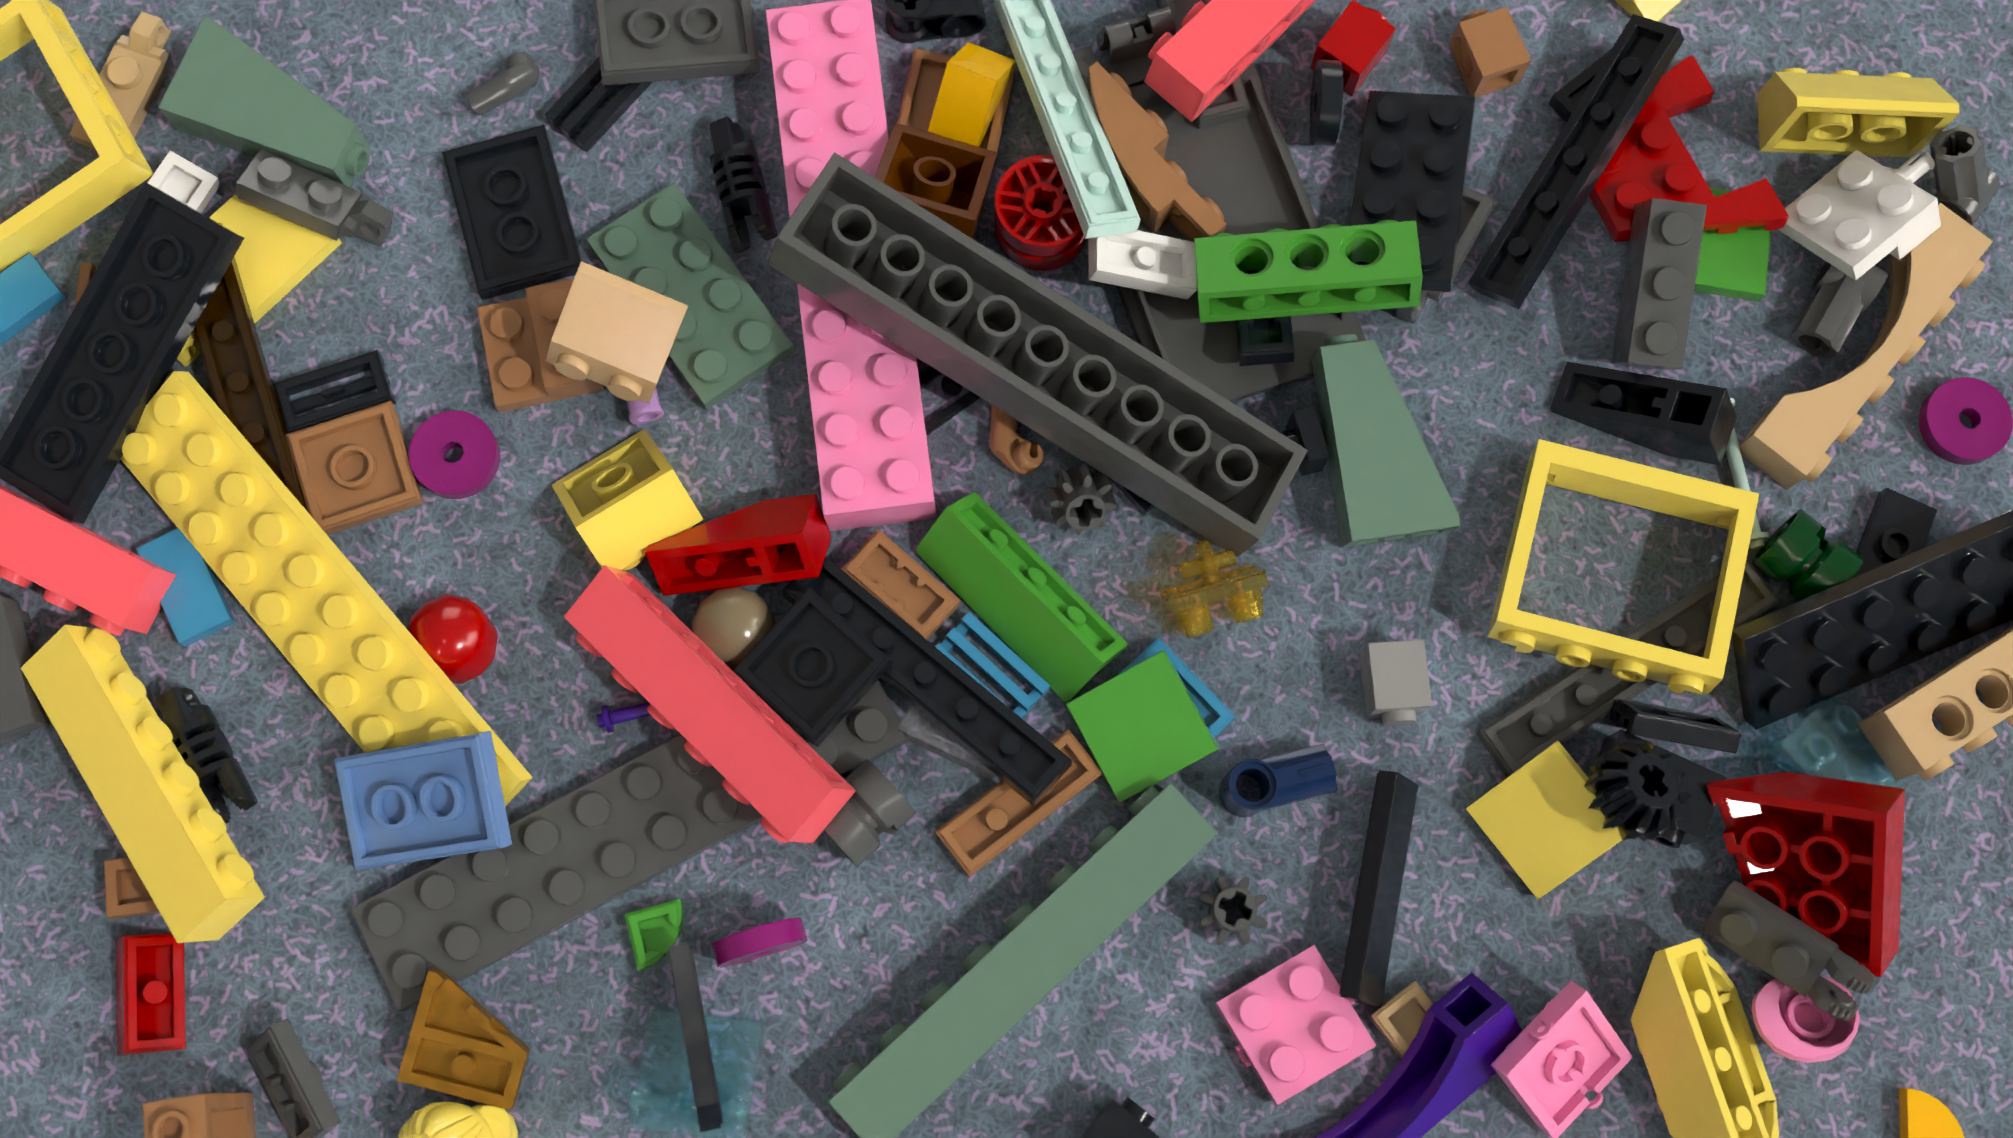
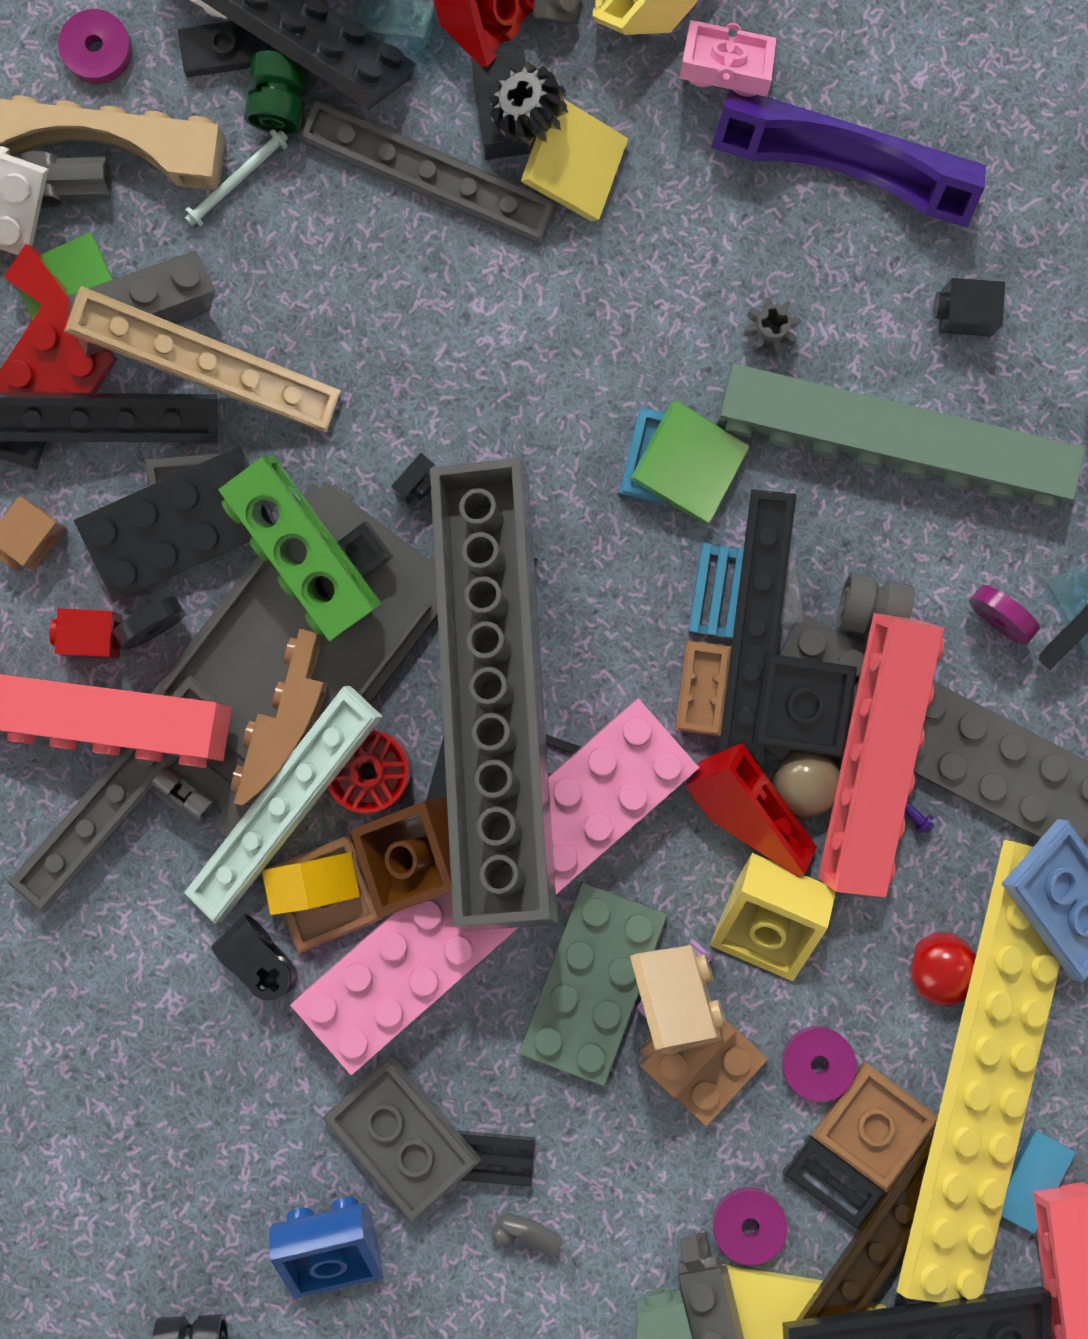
camera: 125 degrees left, 10 degrees up
black tile [442,125,583,300] -> none
bright green tile [624,899,684,971] -> none
black hinge [710,116,778,253] -> none
bright green panel [916,491,1128,703] -> none
medium nougat tile [935,729,1103,878] -> none
medium nougat arm [989,405,1044,474] -> none
dark grey gear [1046,463,1117,535] -> none
white plate [1088,230,1197,300] -> none
clear yellow hips [1159,540,1269,638] -> none
bright pink plate [1215,945,1376,1107] -> none
dark blue piece [1219,744,1337,817] -> none
sand green slope [1311,334,1461,548] -> none
black tile [1339,770,1418,1008] -> none
light grey brick [1359,639,1432,726] -> none
tan tile [1368,981,1433,1059] -> none
light yellow window [1487,439,1759,695] -> none
black slope [1550,362,1737,465] -> none
black tile [1609,699,1741,754] -> none
none -> tan tile [64,286,341,433]
none -> magenta piece [712,1187,787,1265]

